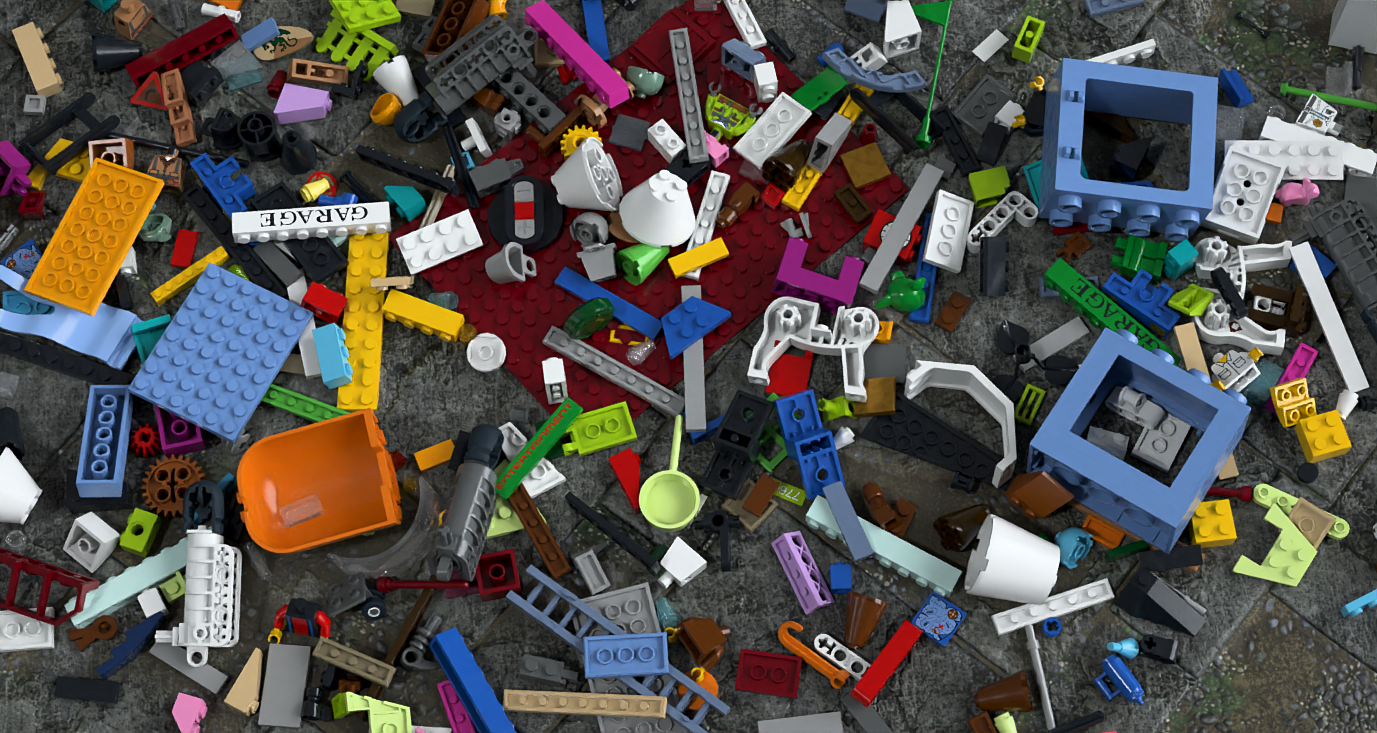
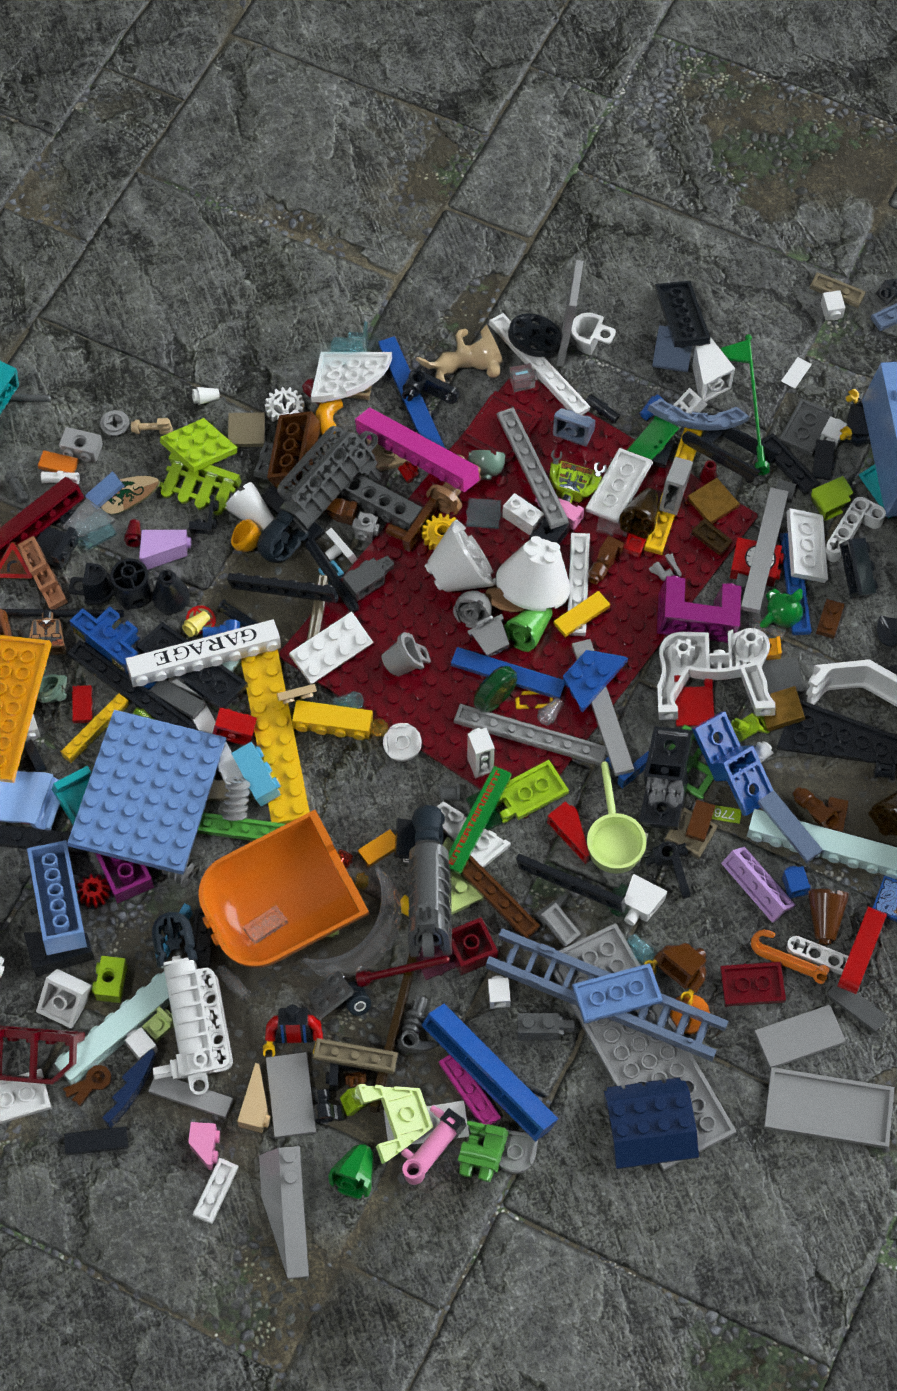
camera: 15 degrees left, 5 degrees down
dark orange gear [141,454,207,519] -> none
medium nougat slope [286,58,349,85] -> none
teal slope [384,186,427,222] -> none
black piece [487,175,564,254] -> none
tan tile [502,689,667,719] -> none
white brick [754,62,778,103] -> none
lime brick [1011,16,1045,63] -> none
none -> light grey piece [222,777,250,821]
none -> white brick [488,976,511,1009]

